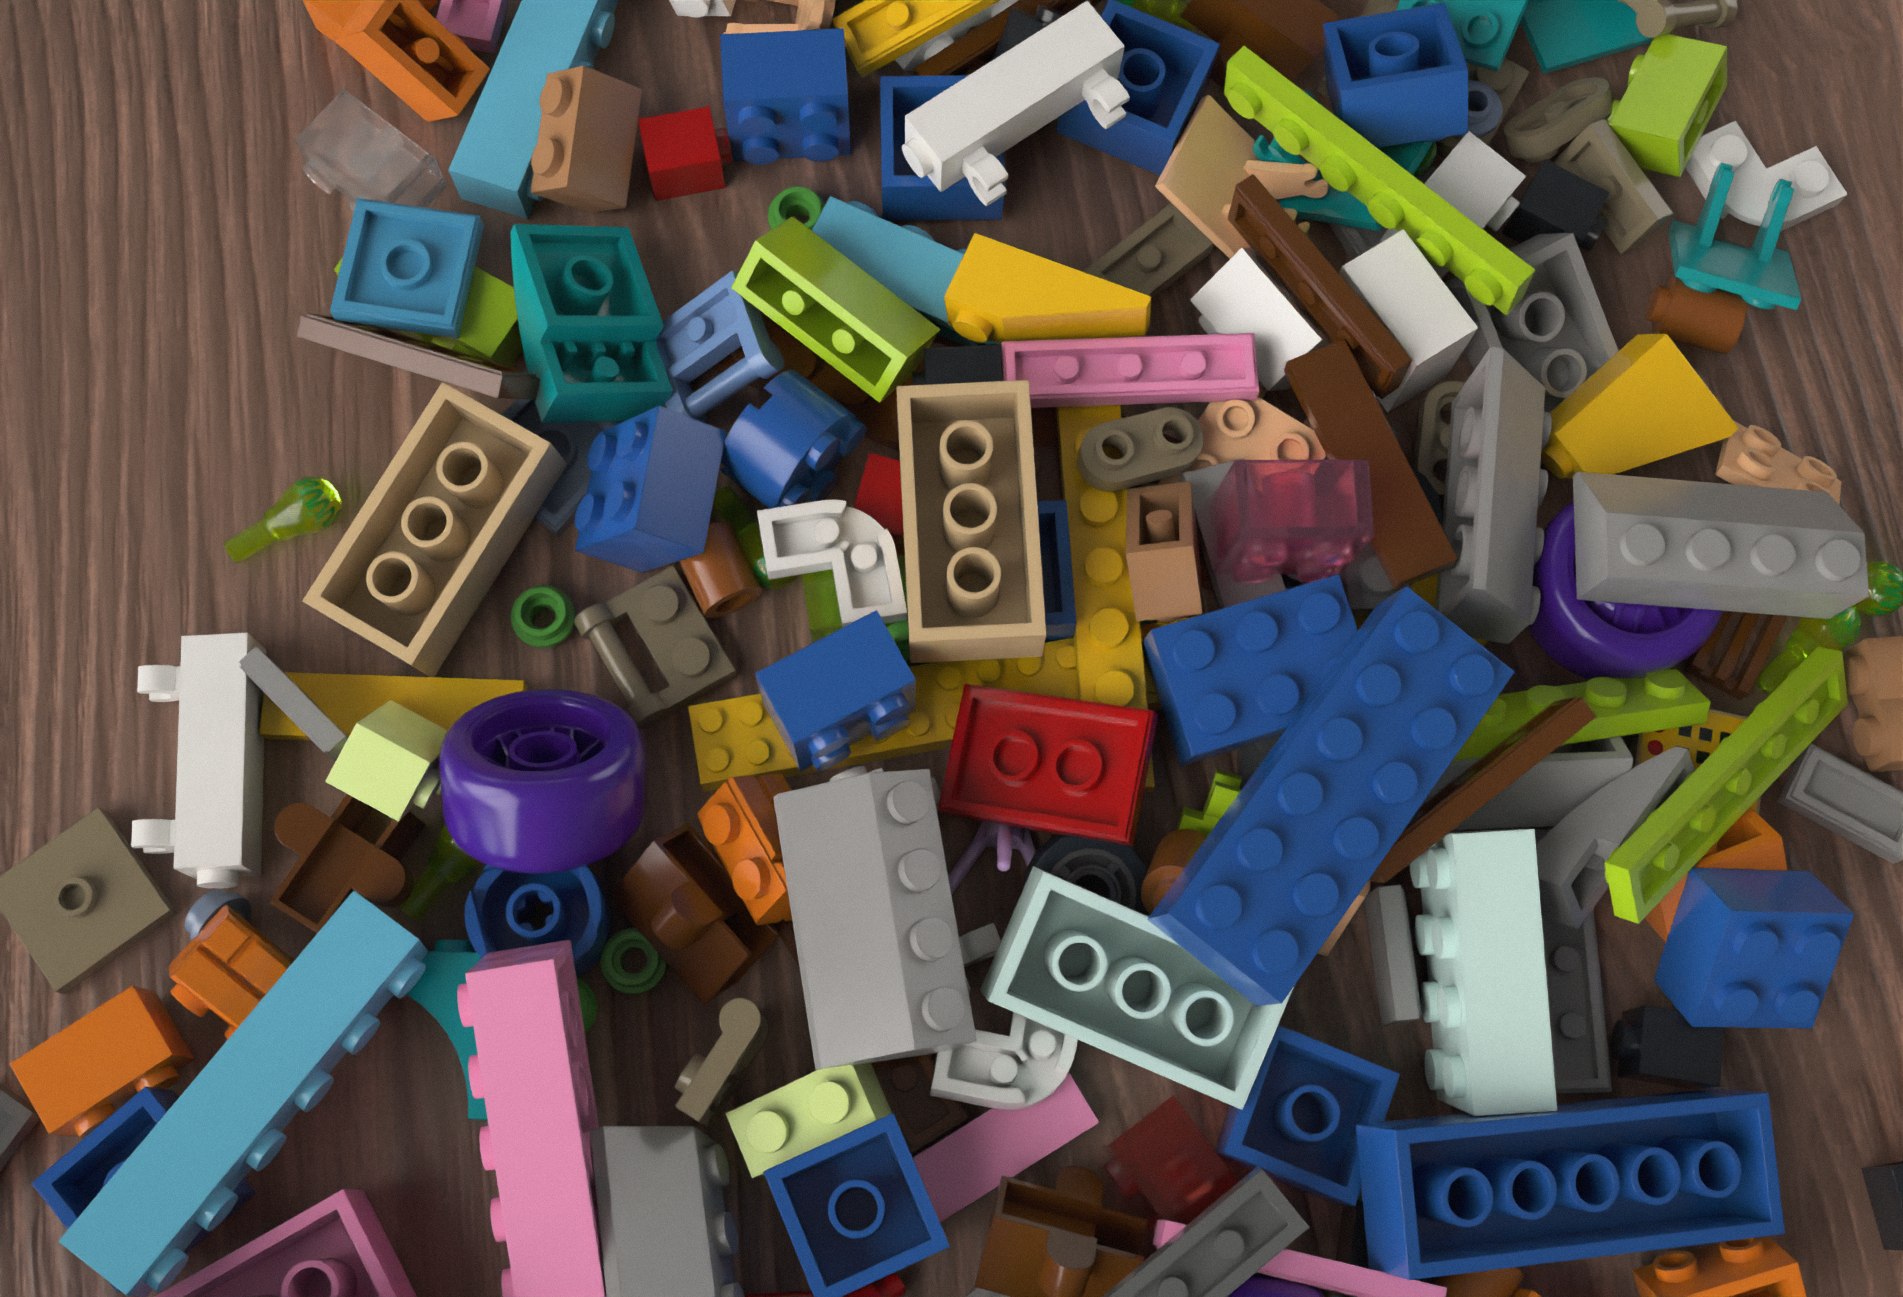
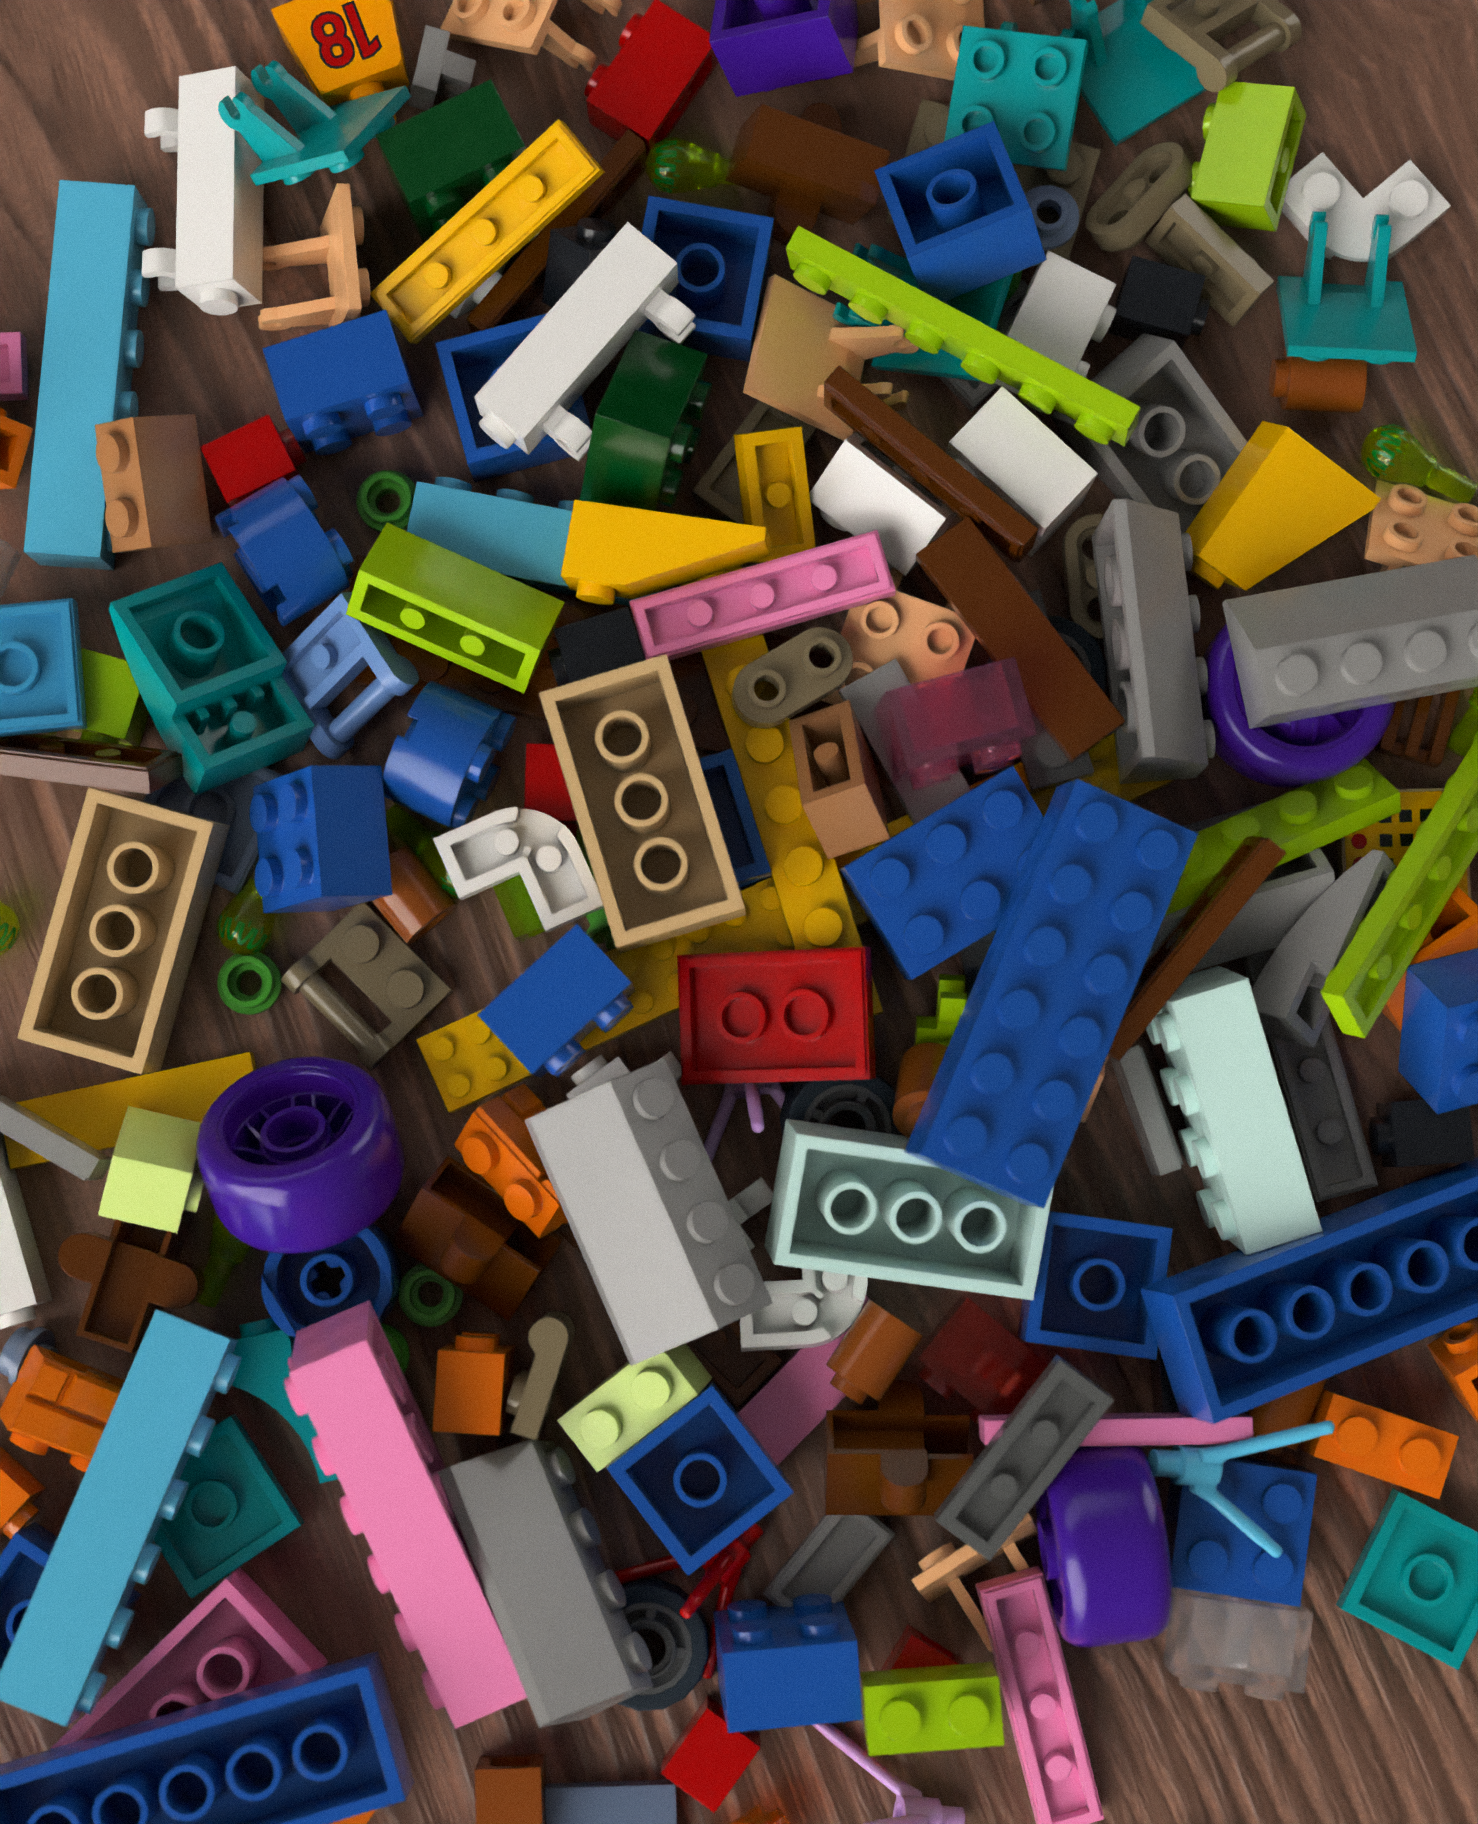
camera: 10 degrees left, 10 degrees up
none -> teal plate [154,1414,304,1599]
none -> blue brick [215,475,353,627]
none -> clear neon green piece [216,878,276,956]
none -> orange brick [432,1331,515,1436]
none -> dark green brick [580,330,712,512]
none -> yellow plate [733,426,816,563]
none -> dark orange brick [826,1299,923,1405]
none -> clear neon green piece [1361,424,1478,503]

